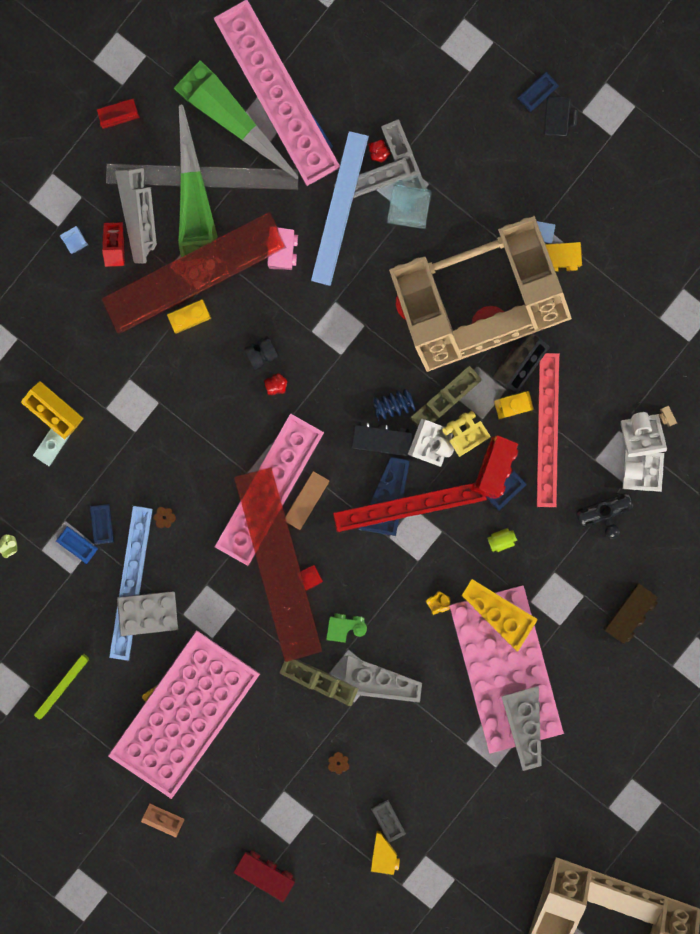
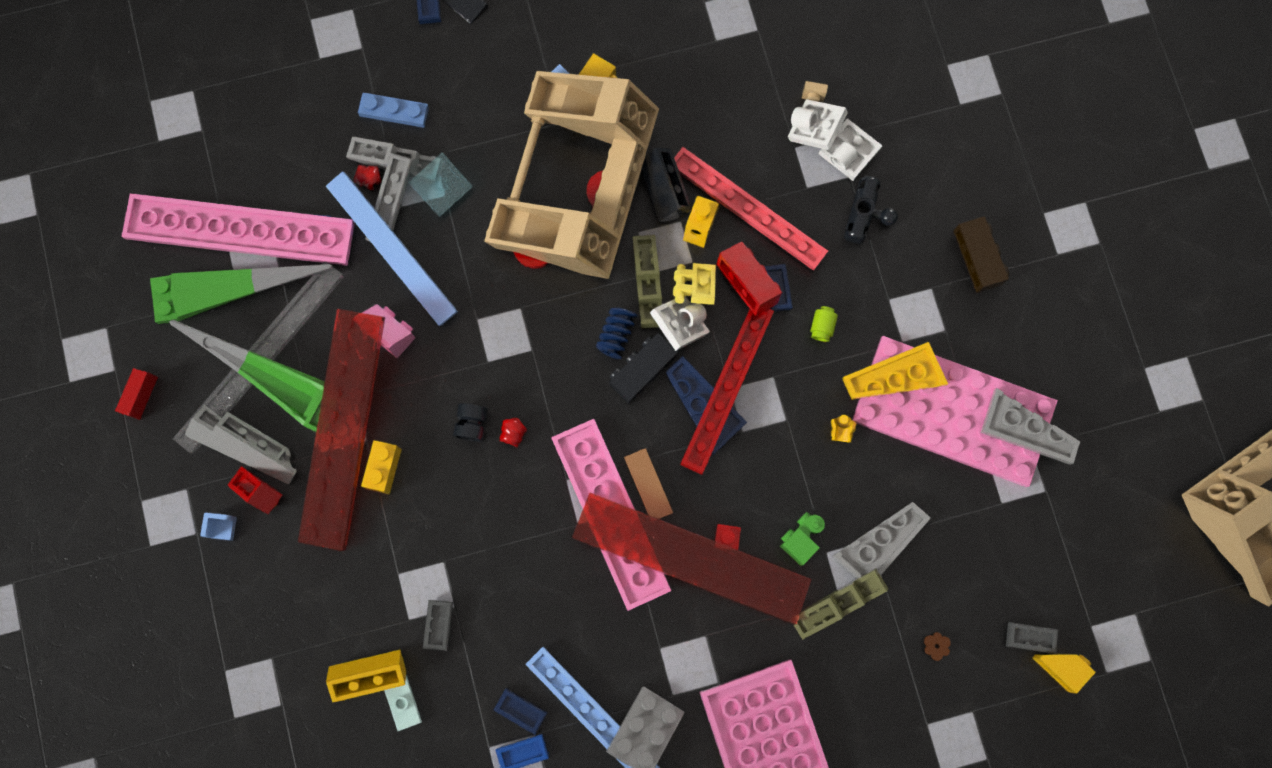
camera: 55 degrees left, 10 degrees down
reddish brown plant [154,507,176,528] -> none
none -> medium blue plate [358,93,429,128]
none -> dark grey plate [423,600,453,651]

